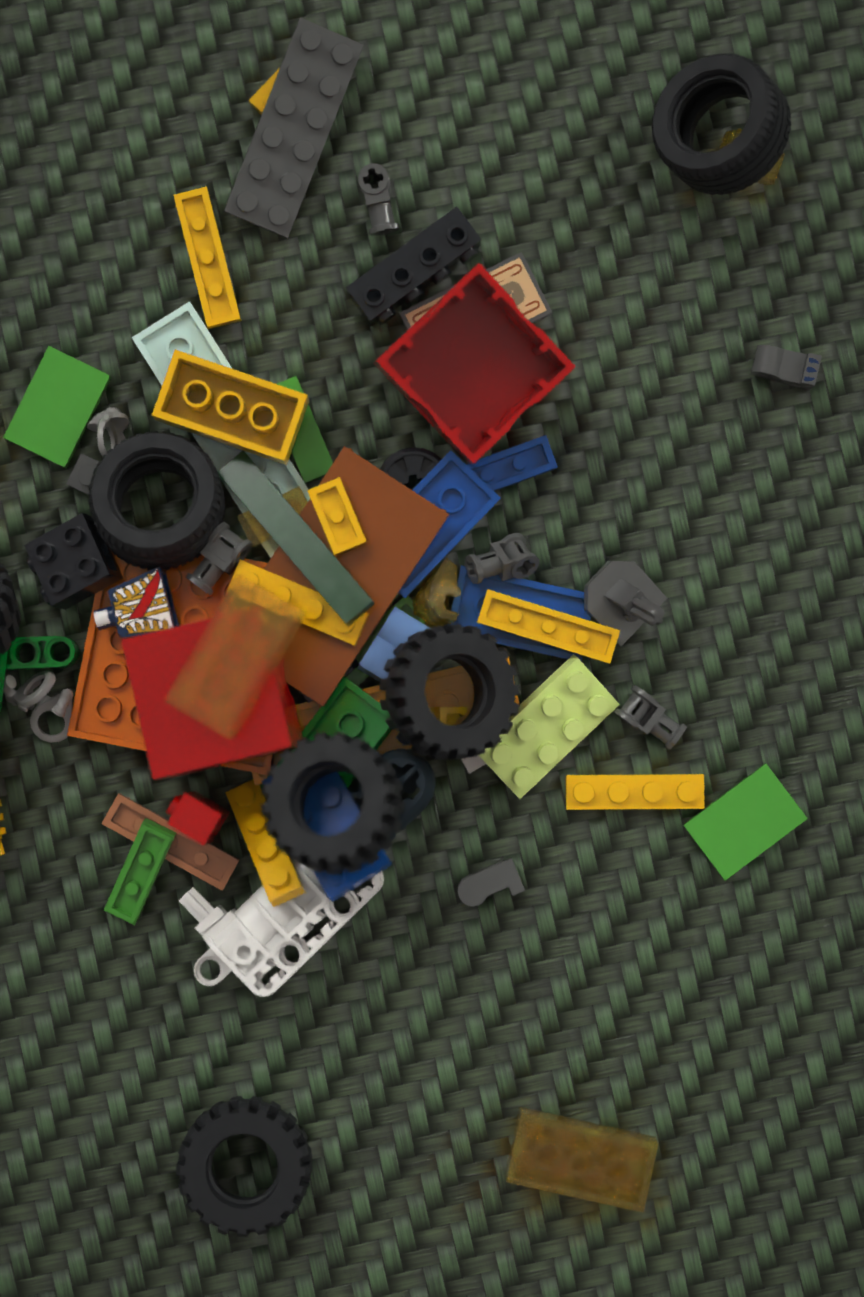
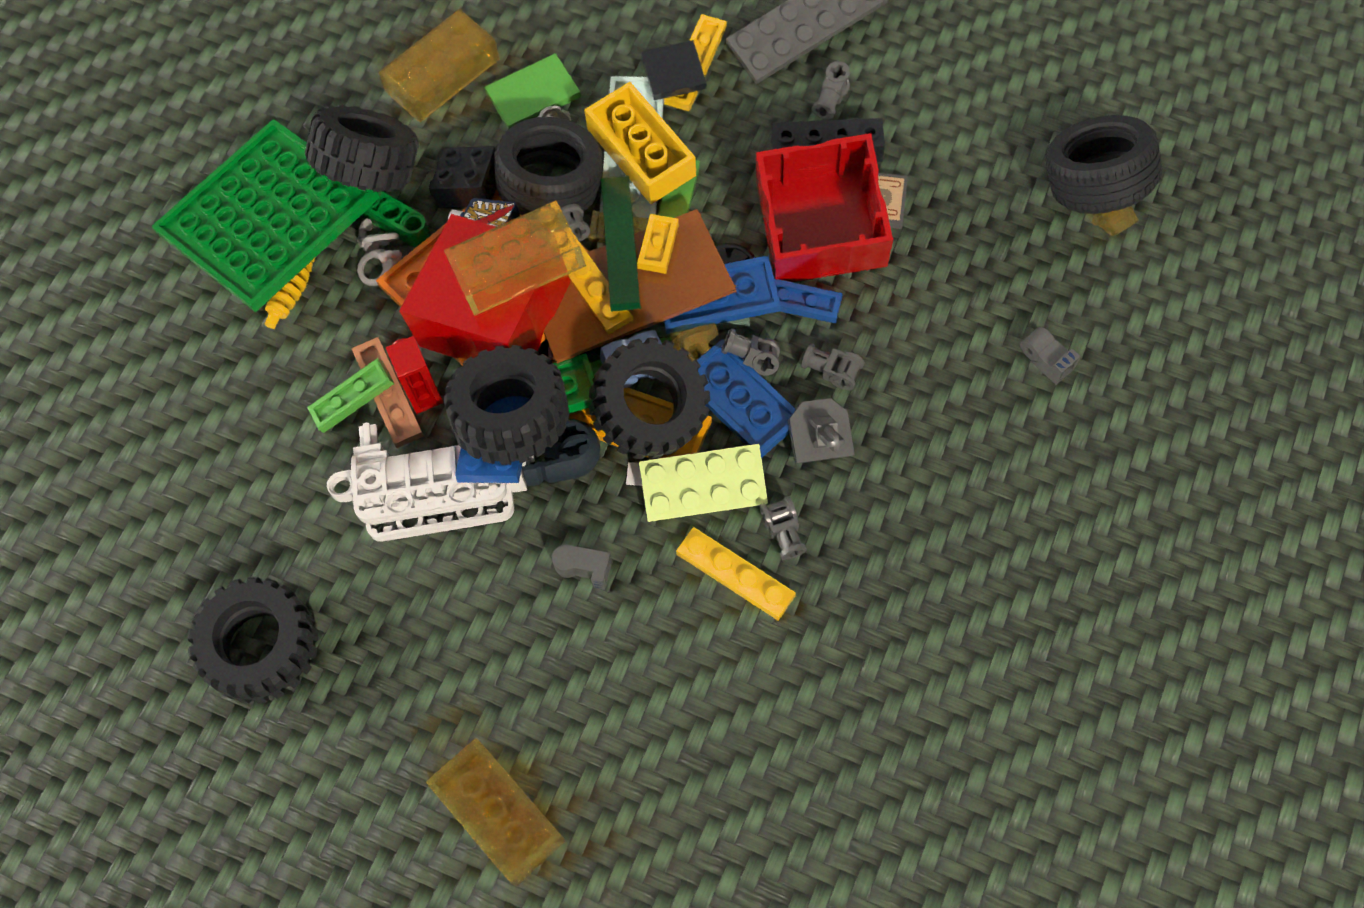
camera: 40 degrees right, 20 degrees down
yellow plate [225,779,306,908] -> none
yellow plate [477,589,620,664] -> none
bright green tile [683,763,808,881] -> none
none -> black tile [641,40,707,101]
none -> dark grey connector [801,343,865,390]

